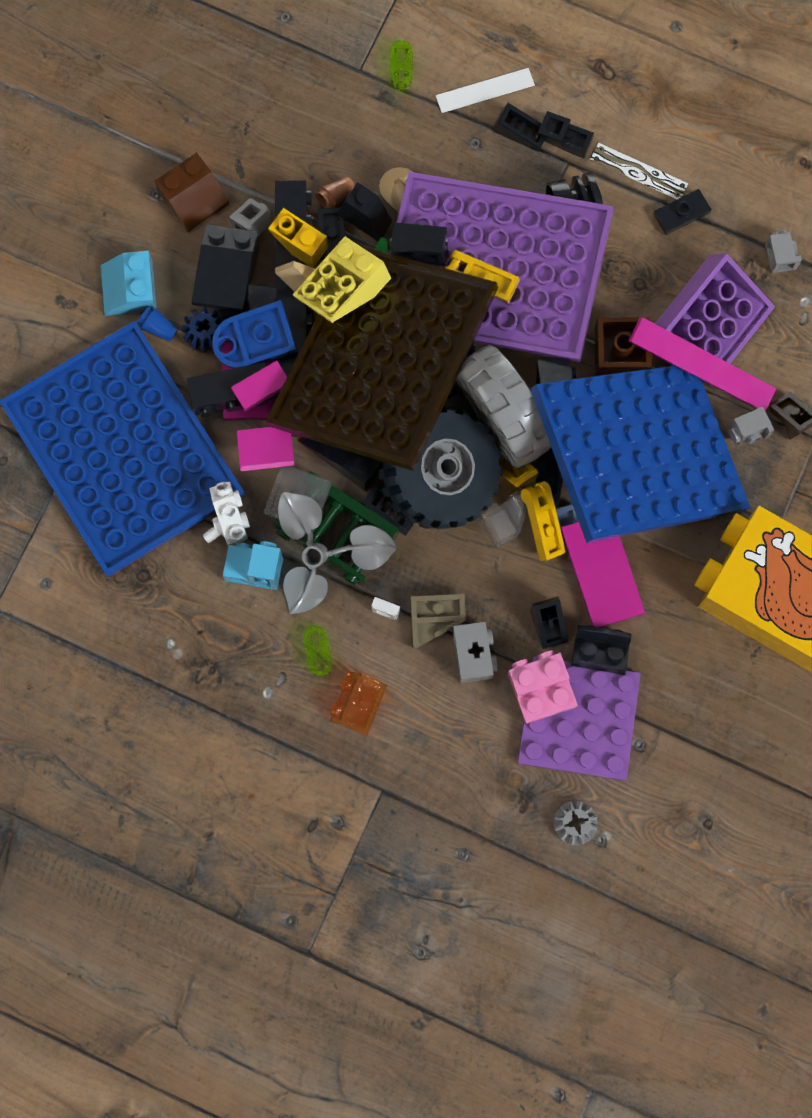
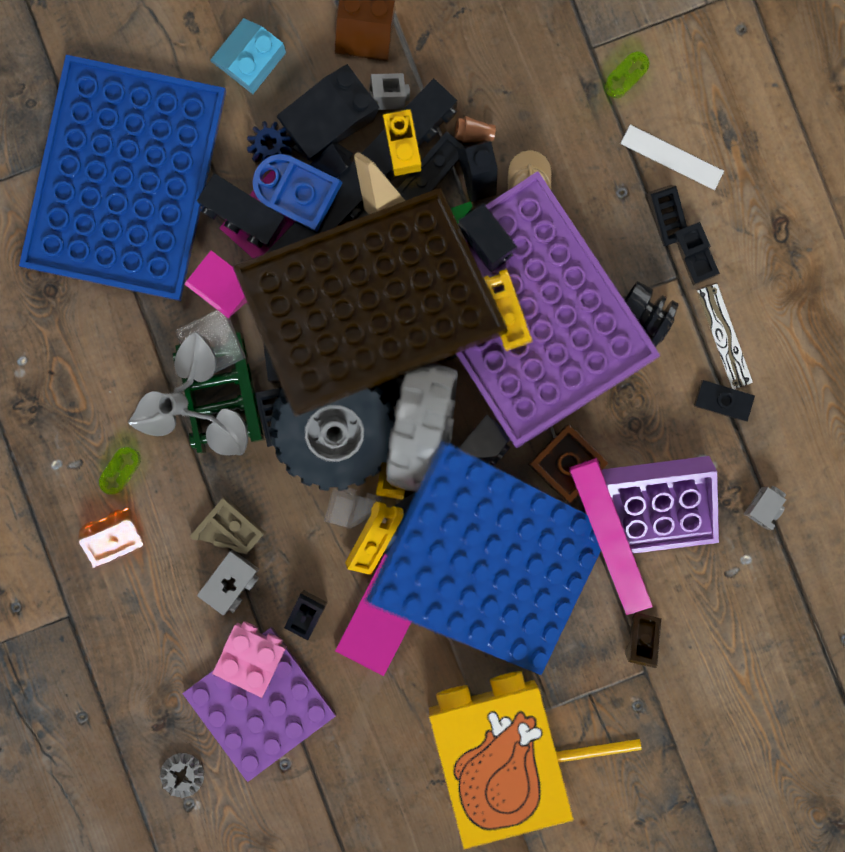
camera: 45 degrees right, 10 degrees up
blue cone [137,307,178,342] -> none
white brick [203,482,250,545] -> none
medium azure brick [223,541,283,590] -> none
dark pink tile [231,361,287,412] -> none
light yellow slope [293,237,391,323] -> none
white tile [371,597,400,620] -> none
black bracket [571,625,632,675] -> none
light grey brick [729,407,774,445] -> none

